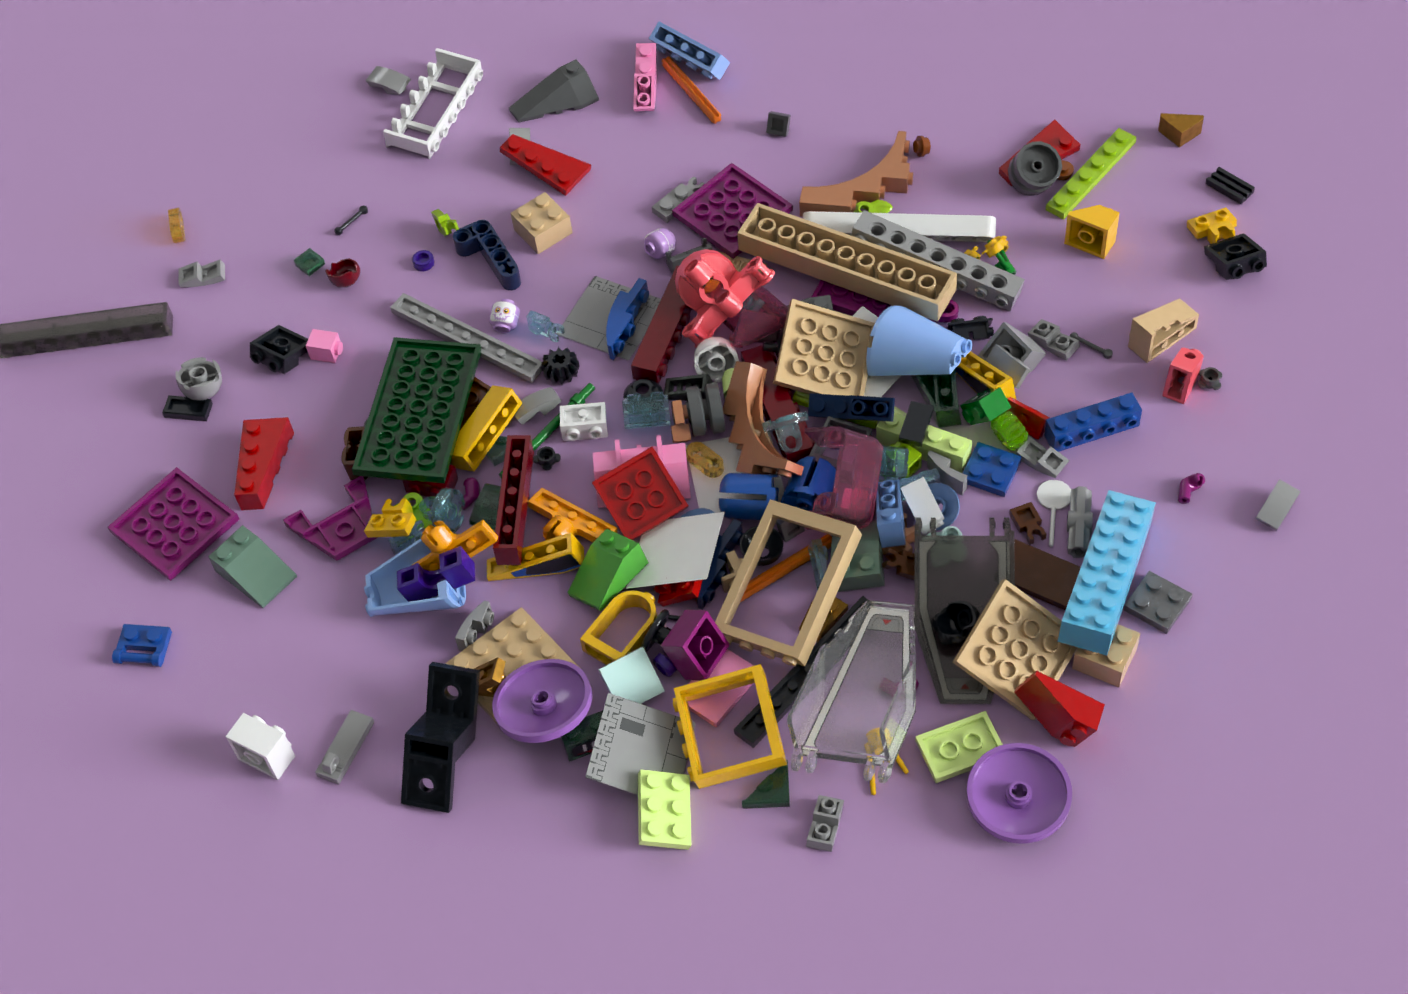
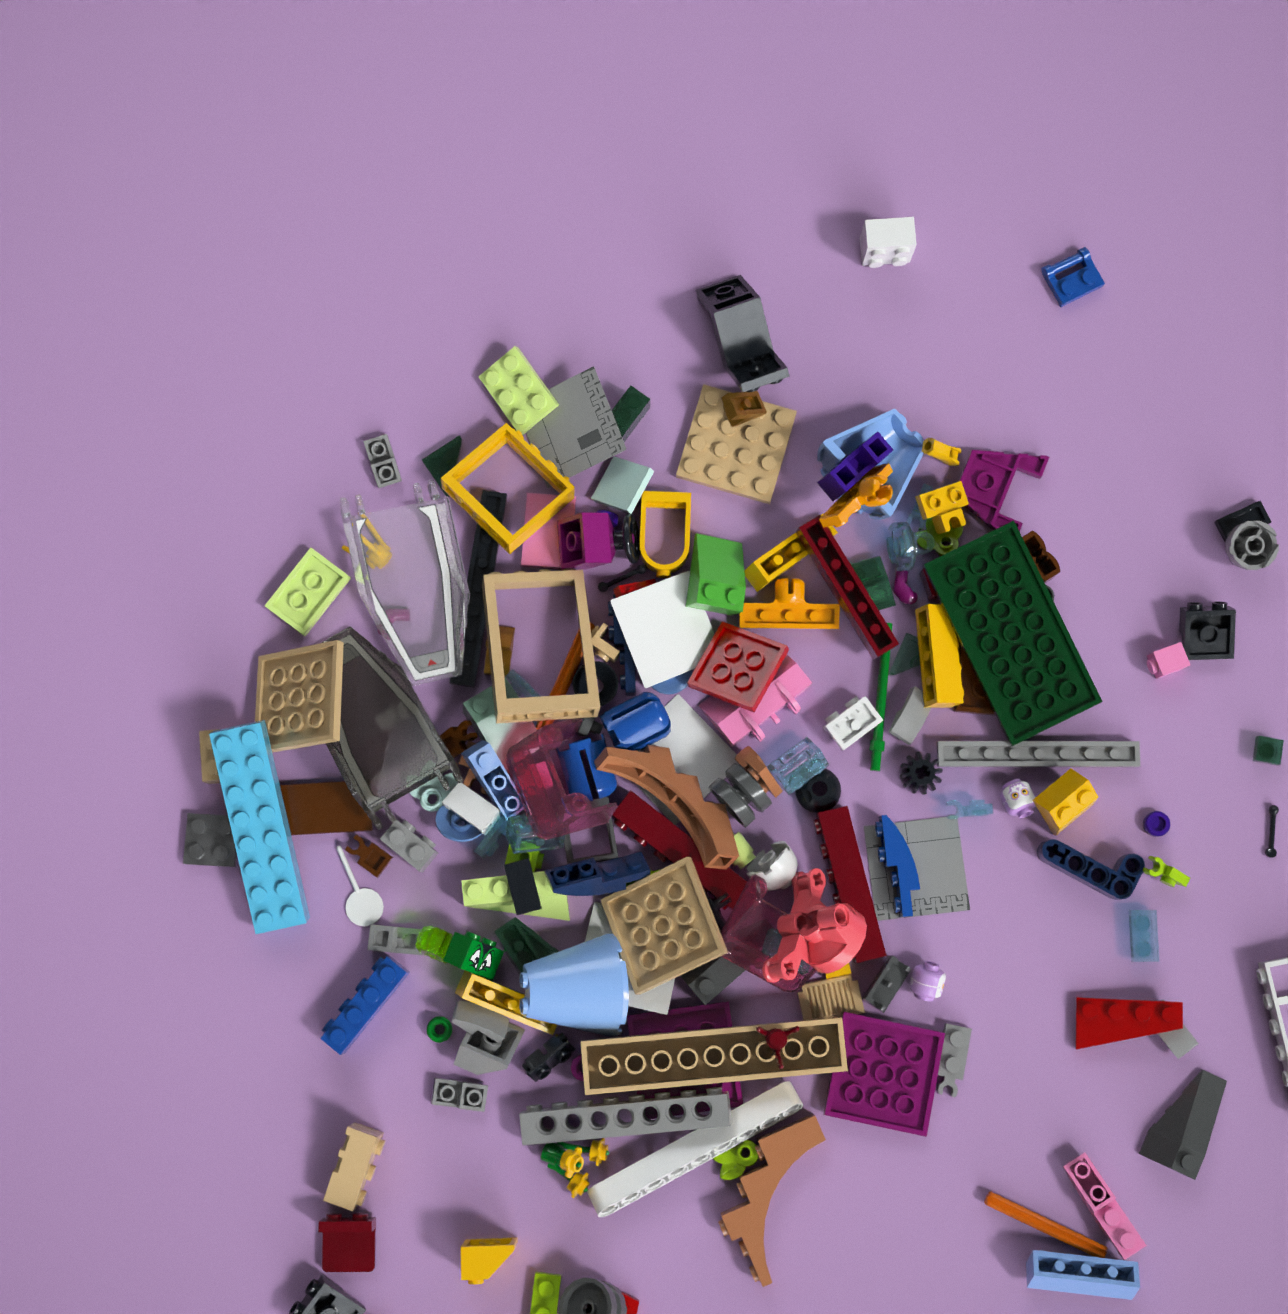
camera: 140 degrees right, 25 degrees up
magenta plate [108,467,239,581] -> none
sand green slope [208,525,297,608] -> none
red wedge [234,417,294,510] -> none
light grey hinge [315,710,374,785] -> none
dark red hair [325,258,361,288] -> none
light grey slope [455,601,494,651] -> none
medium lavender dish [492,659,592,743] -> none
tan brick [510,192,573,254] -> none
black plate [533,446,561,471] -> none
pearl dark grey slope [664,374,713,401] -> none
clear yellow beam [686,442,724,478] -> none
clear light blue tile [762,411,809,453] -> none
dark grey tile [766,111,791,137] -> none
dark orange plate [913,136,931,157] -> none
light grey slope [927,450,968,495] -> none
black hair [931,601,980,645] -> none
blue plate [963,442,1022,497] -> none
medium lavender dish [966,743,1072,844] -> none
red plate [999,397,1050,440] -> none
red slope [1014,671,1105,747] -> none
light grey piece [1067,486,1093,558] -> none
dark grey hinge [1070,332,1113,359] -> none
coral torso [1162,347,1204,404] -> none
magenta arm [1178,473,1205,504] -> none
dark grey plate [1198,367,1222,390] -> none
light grey slope [1255,479,1301,531] -> none
none -> dark red bracket [318,1213,376,1272]
none -> light grey brick [380,819,438,873]
none -> green plate [427,1016,453,1043]
none -> dark red plant [756,1026,800,1069]
none -> yellow bar [922,438,961,466]
none -> yellow slope [1033,768,1098,836]
none -> clear light blue plate [1129,910,1160,962]

